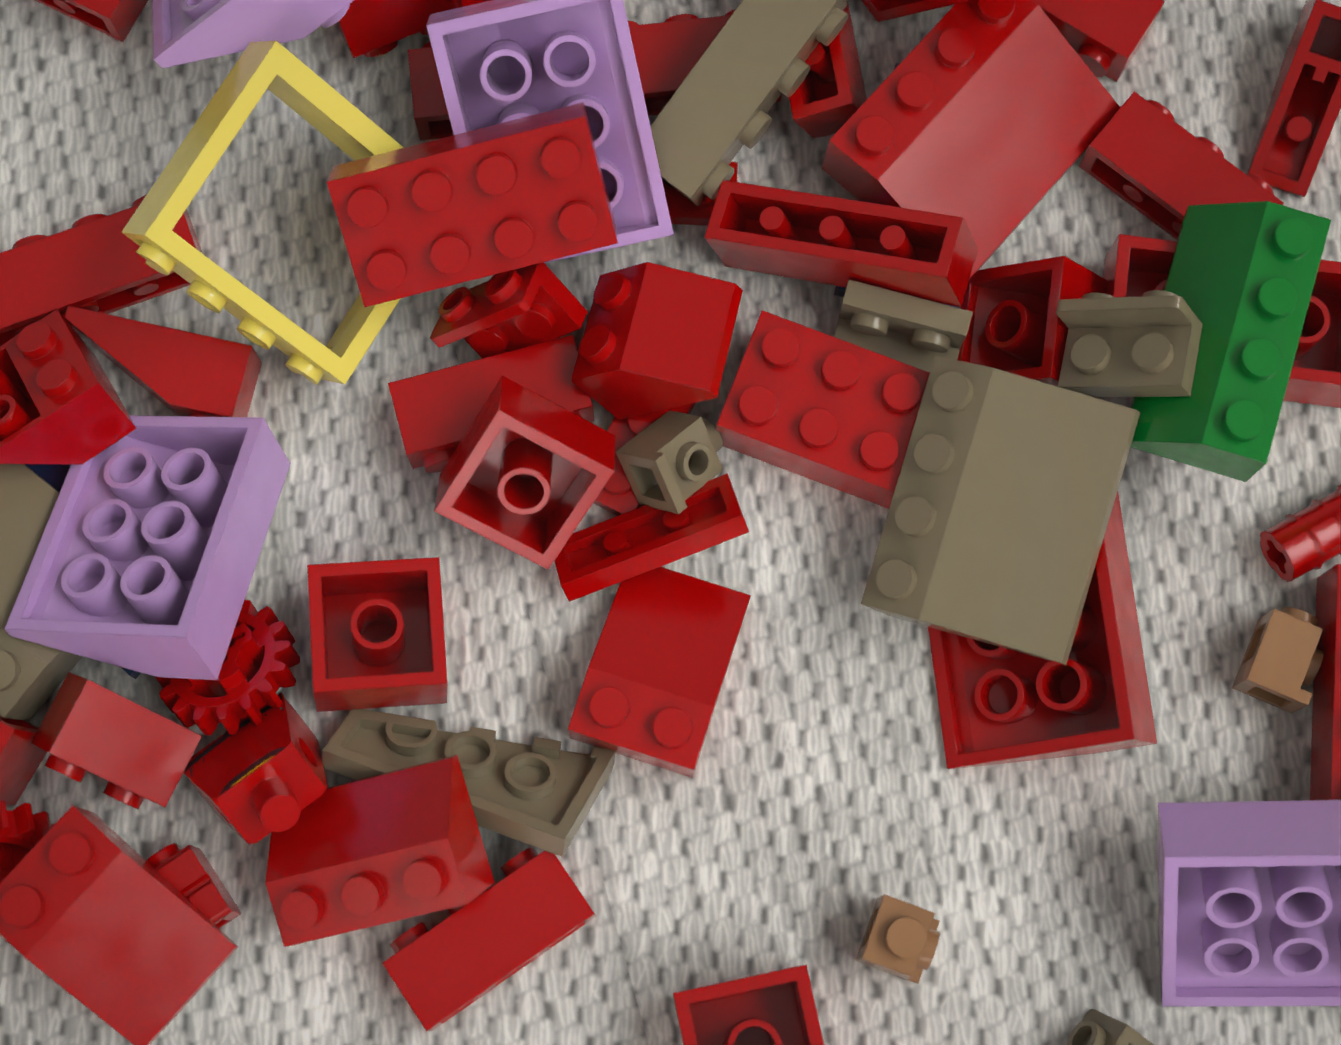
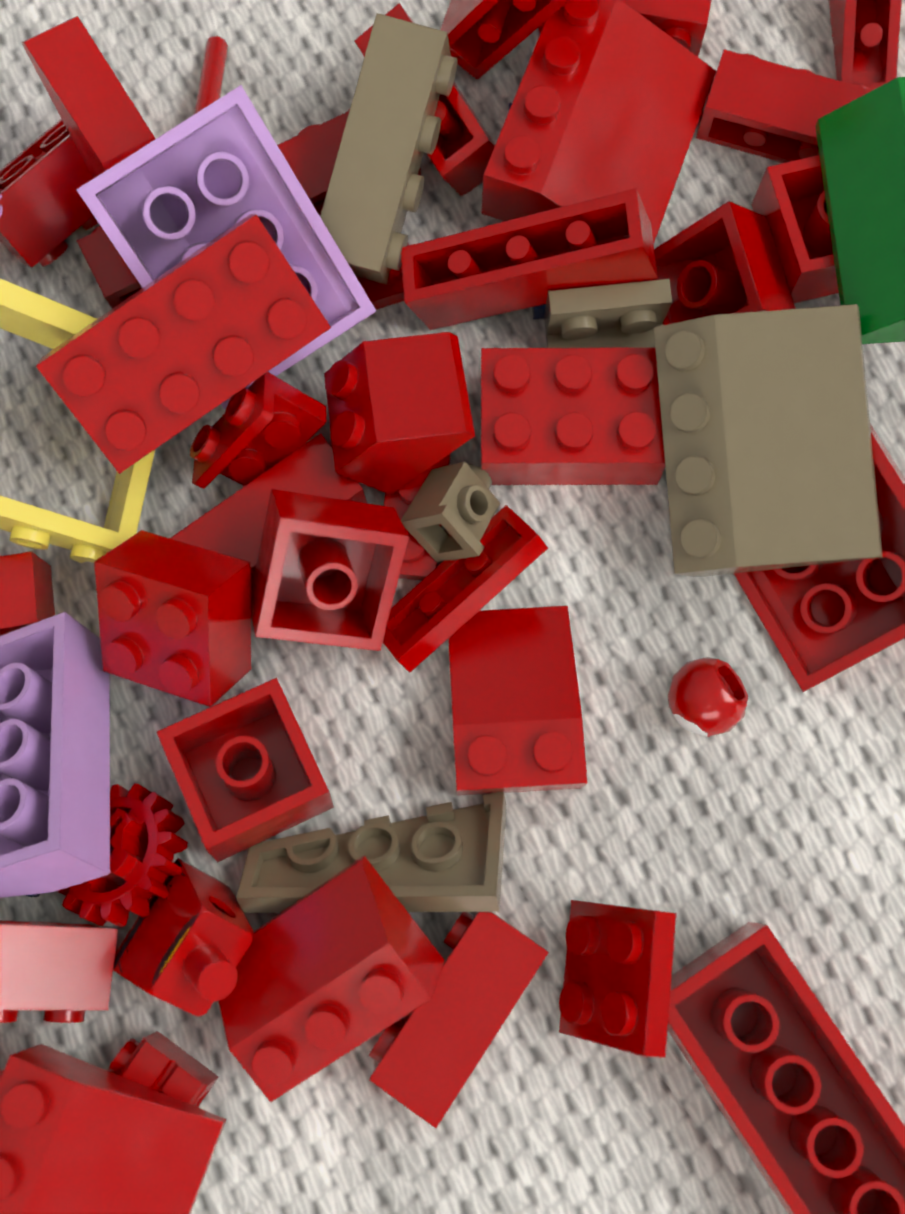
camera: 15 degrees left, 0 degrees up
medium nougat brick [856,894,940,984] -> none
dark tan bracket [1056,290,1203,397] -> none
none -> red brick [94,530,251,707]
none -> red plate [559,900,676,1057]
none -> red piece [668,657,748,737]

